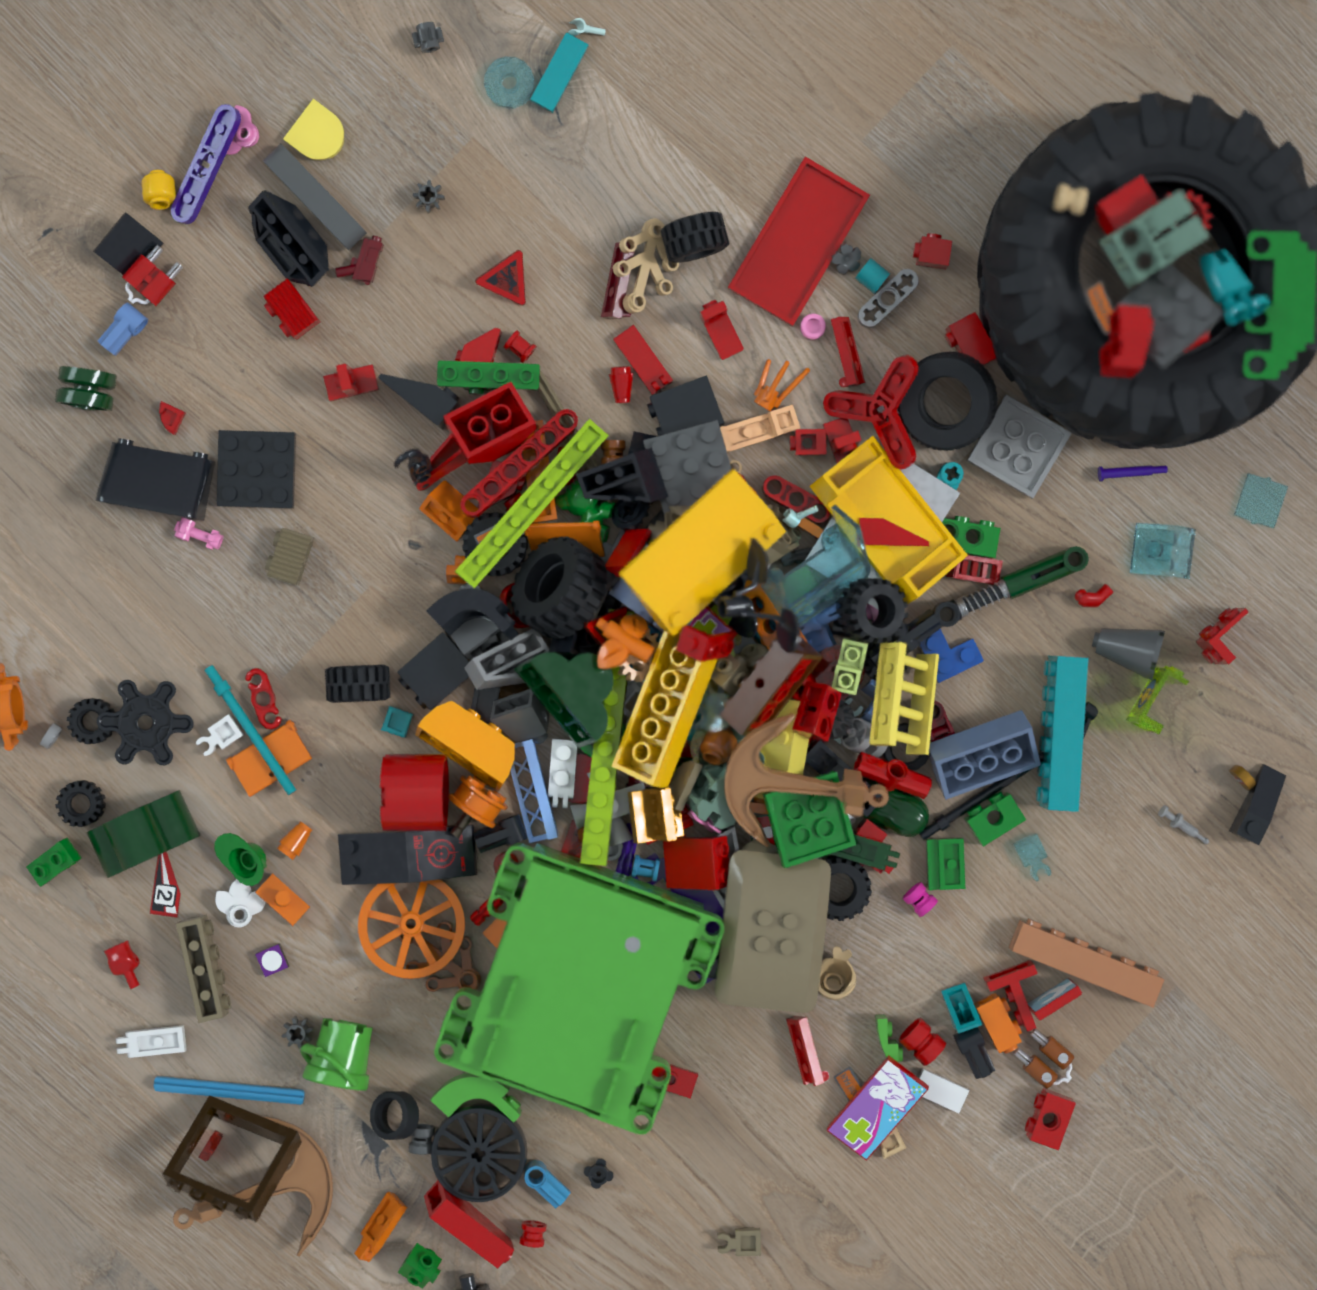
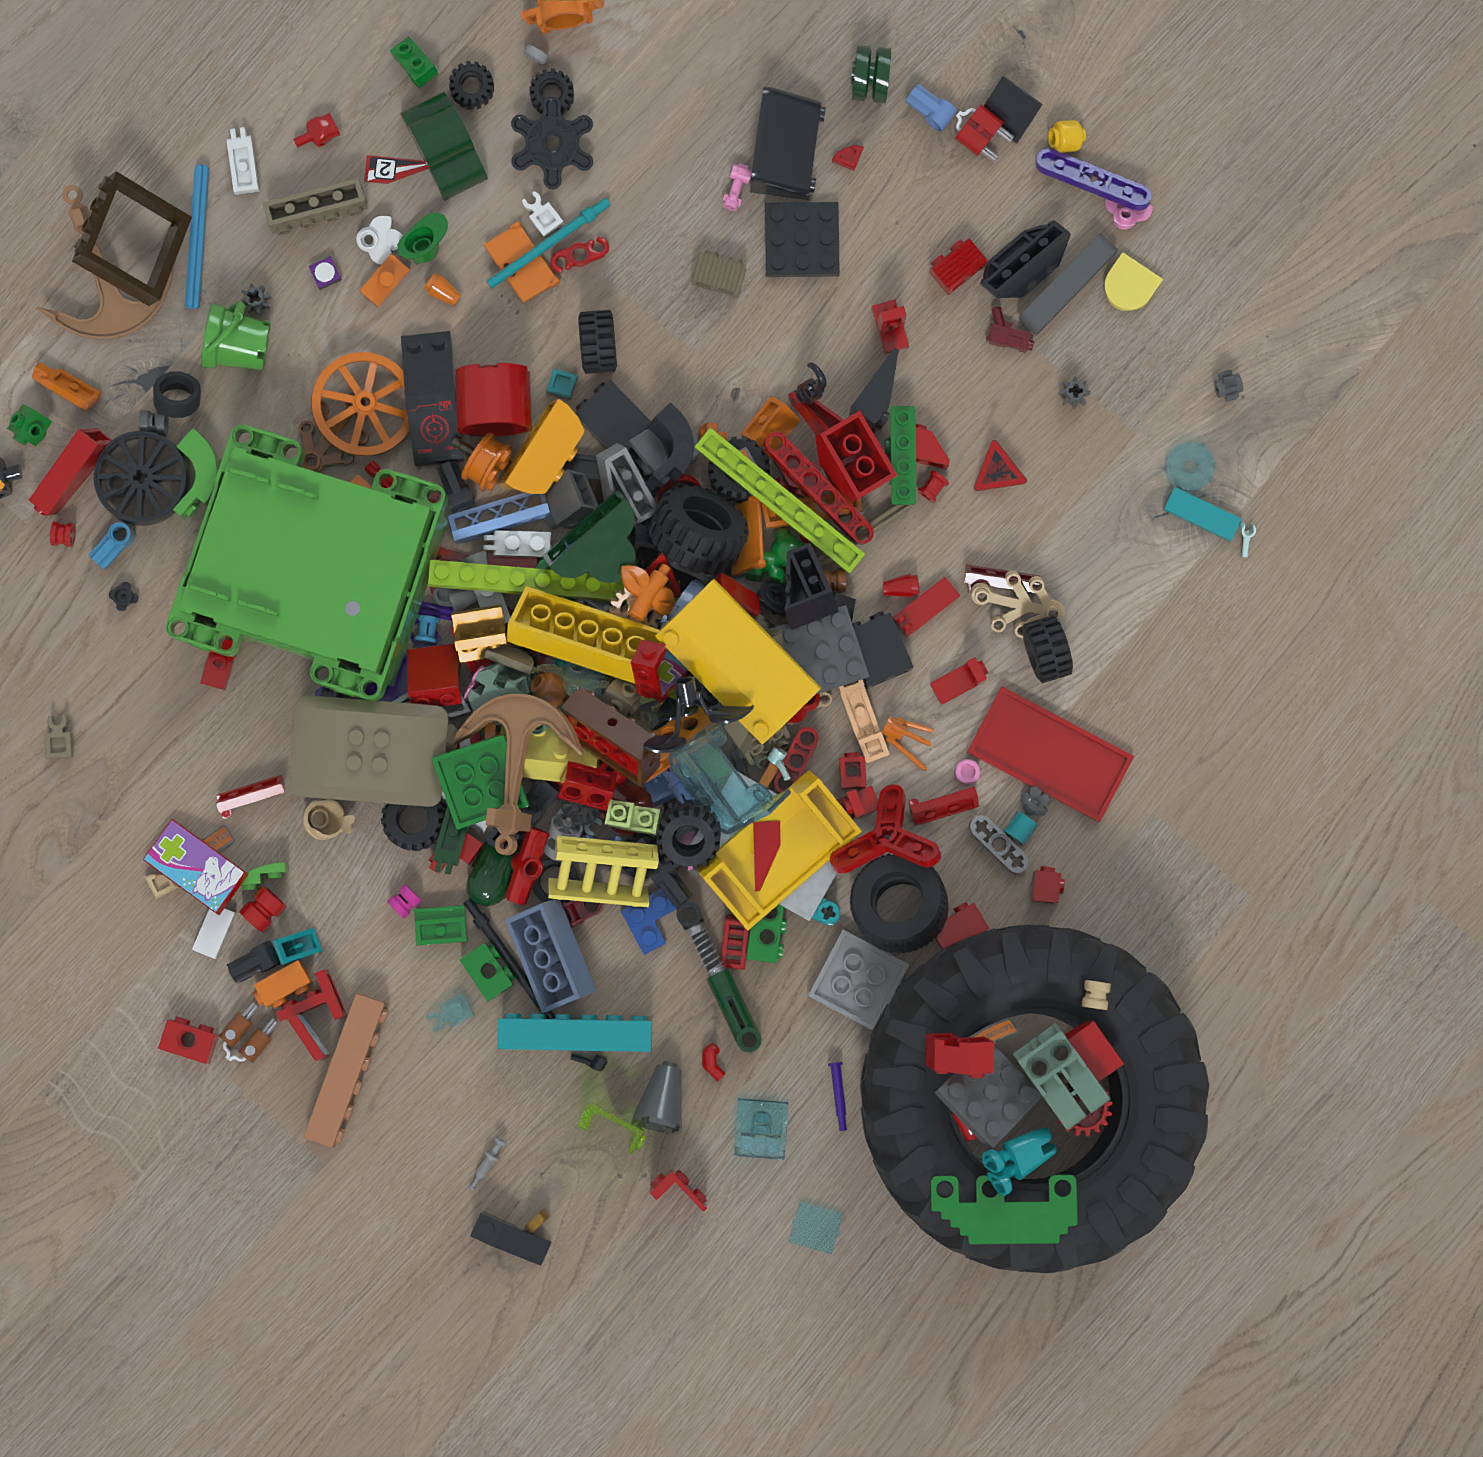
camera: 80 degrees right, 5 degrees down
clear red tile [198,1130,223,1162] -> none

